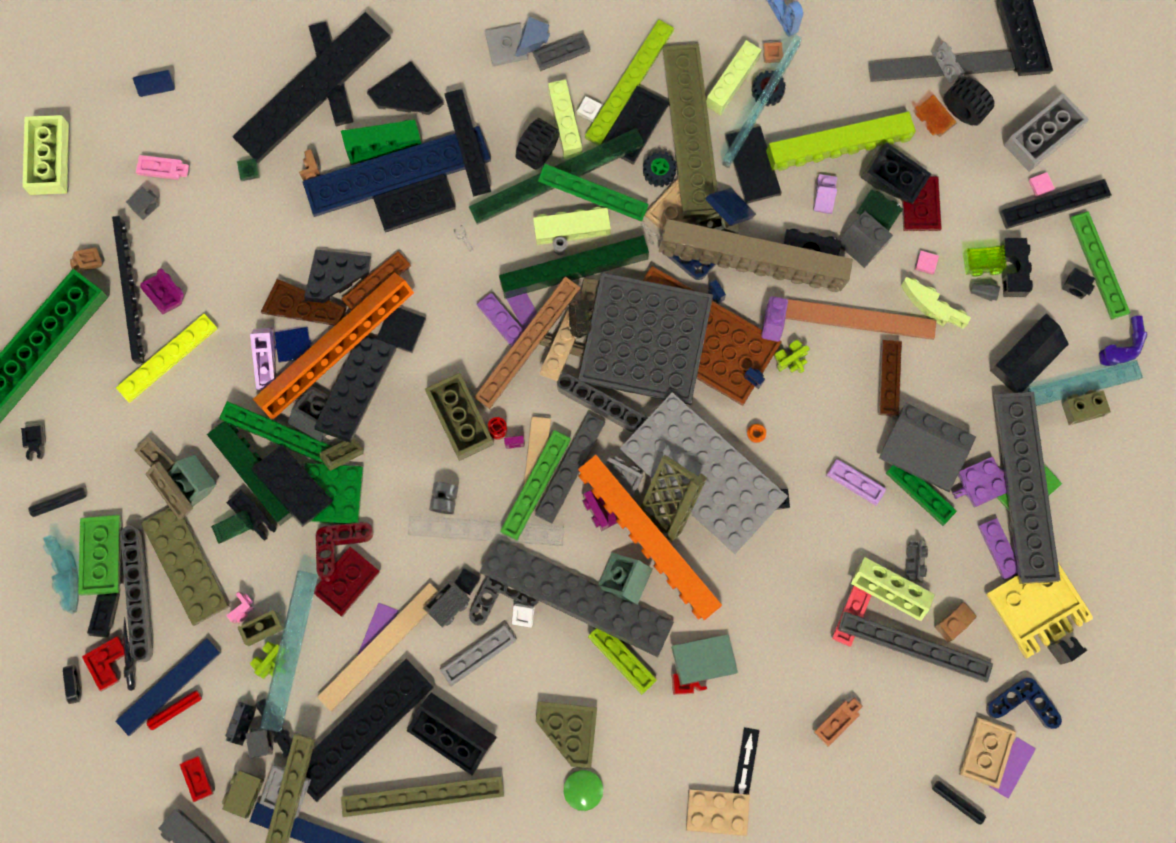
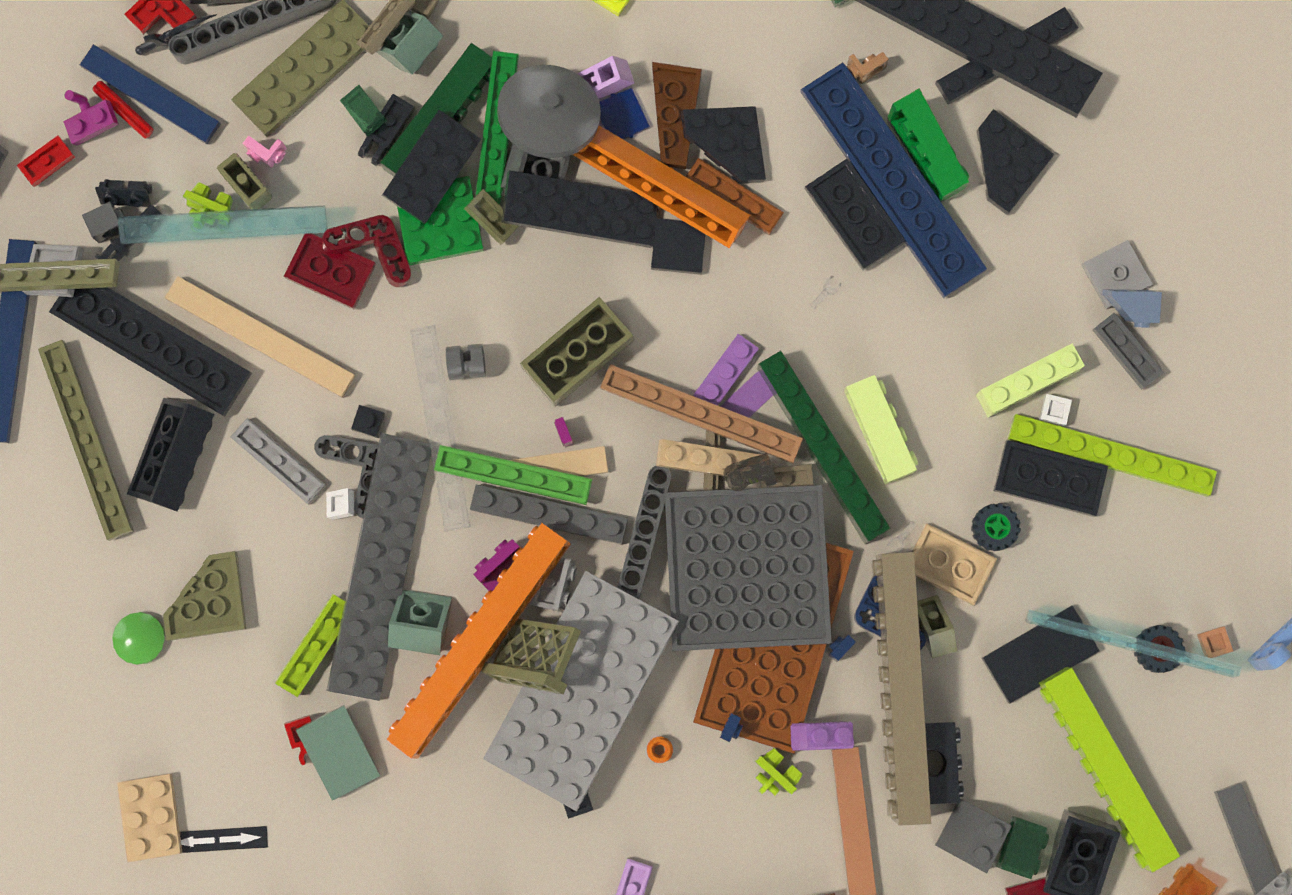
camera: 80 degrees right, 5 degrees up
olive brick [222,770,264,818] -> none
medium lavender sticker [357,603,398,656] -> none
dark grey brick [423,580,471,628] -> none
black plate [444,89,491,197] -> none
clear green plate [469,128,645,225] -> none
red wheel [488,417,507,440] -> none
black tyre [515,118,559,170] -> none
green plate [538,164,649,222] -> none
light grey pin [553,236,568,255] -> none
olive plate [663,44,718,219] -> none
dark blue tile [705,188,756,226] -> none
yellowish green brick [706,40,762,115] -> none
lavender slope [813,174,837,214] -> none
none -> magenta plate [63,90,119,146]
none -> dark grey dish [497,65,601,158]

